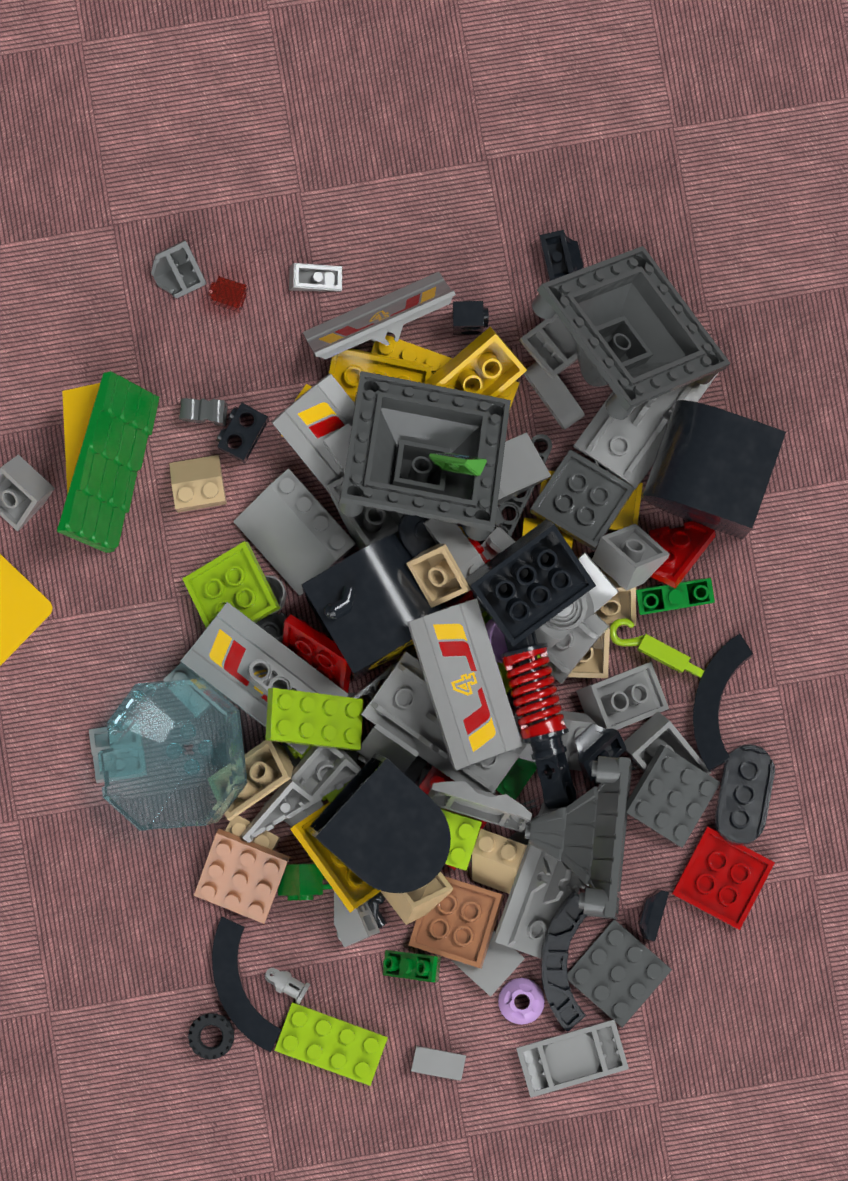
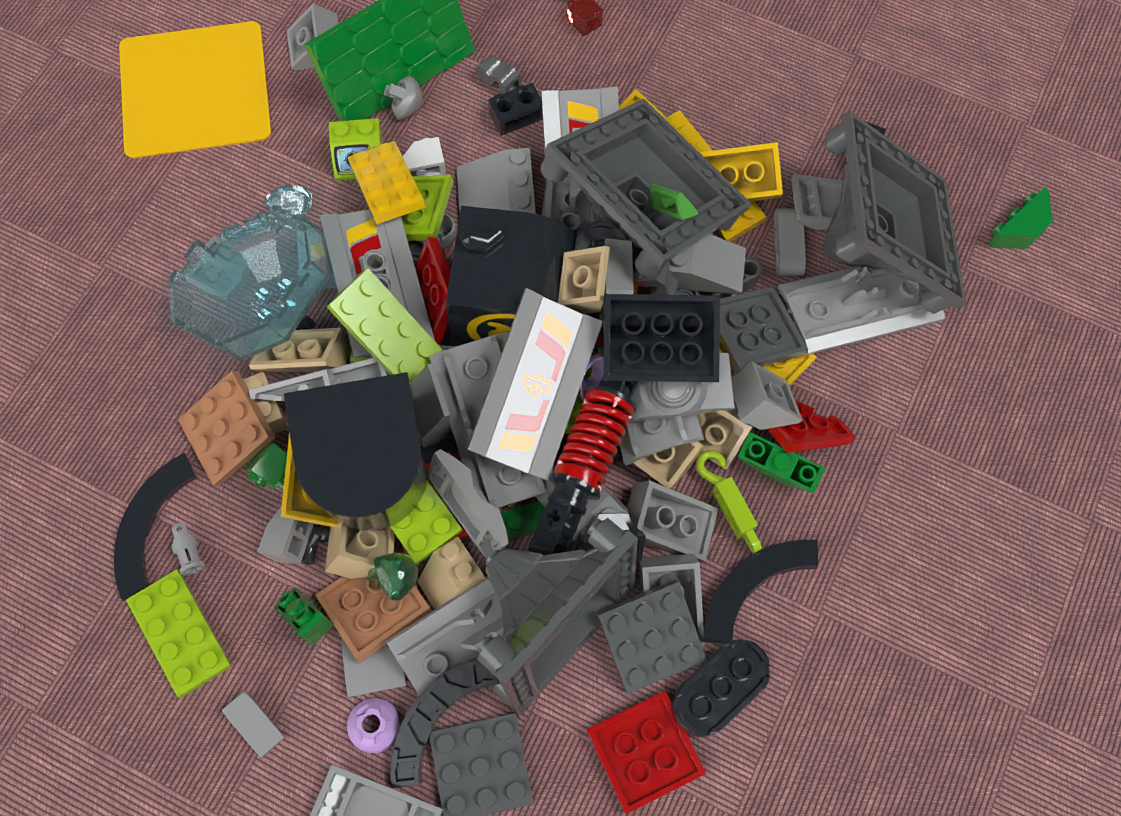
camera: 35 degrees right, 15 degrees down
tan slope [169,455,227,513] -> none
black tyre [188,1013,234,1060] -> none
slope [289,263,342,292] -> none
light grey hinge [303,272,456,359] -> none
black brick [452,301,489,335] -> none
black slope [637,889,669,941] -> none
black brick [642,400,786,540] -> none
none -> clear light blue piece [265,185,312,228]
none -> lime slope [329,118,383,181]
none -> yellow plate [348,141,426,225]
none -> clear green piece [366,553,418,601]
none -> light grey piece [384,75,423,120]
none -> white slope [403,137,446,176]
none -> green slope [988,187,1053,249]

